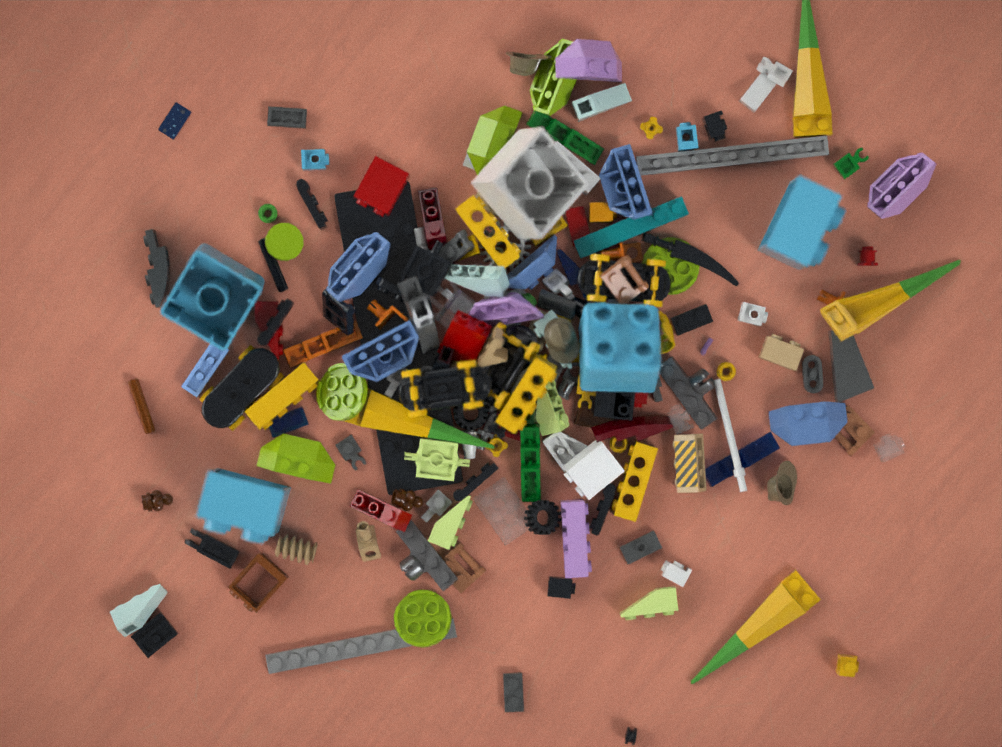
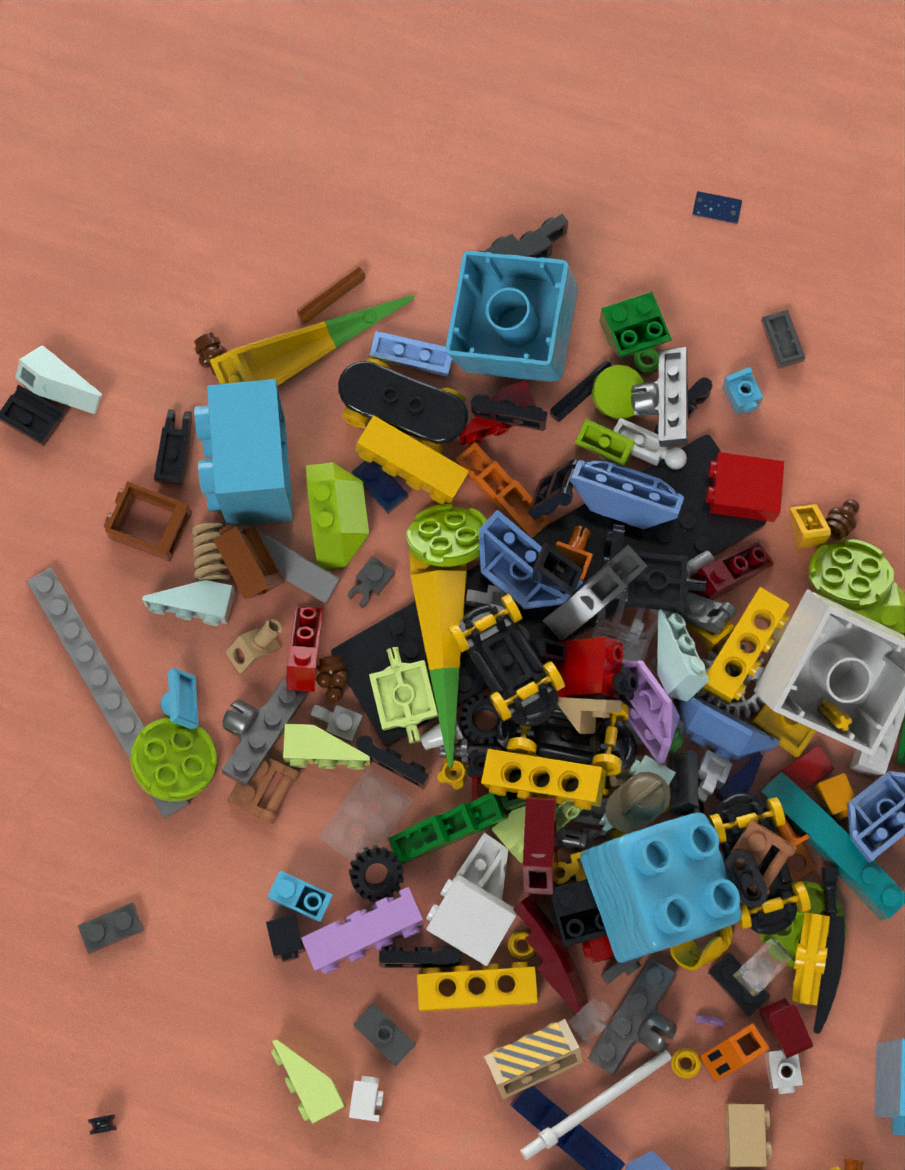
camera: 70 degrees right, 15 degrees down
none -> light aqua slope [142,580,235,626]
none -> medium azure tile [160,668,199,729]
none -> yellow plate [209,295,415,386]
none -> dark orange window [213,522,285,600]
none -> light grey tile [244,524,341,603]
none -> medium azure slope [267,871,333,922]
none -> dark red slope [523,797,559,895]
none -> black slope [532,543,583,595]
none -> lime slope [574,419,636,467]
none -> green slope [599,291,672,358]
none -> black plate [612,666,638,700]
none -> white plate [613,418,687,469]
none -> plate [631,347,688,447]
none -> orange slope [699,1023,769,1082]
none -> black plate [725,849,768,908]
none -> clear slope [733,936,793,997]
none -> dark red slope [759,998,813,1059]
none -> yellow slope [789,504,831,550]
none -> yellow piece [791,912,830,1006]
none -> lime tile [808,539,894,609]
none -> yellow axle [817,699,852,731]
none -> reddish brown piece [825,499,860,540]

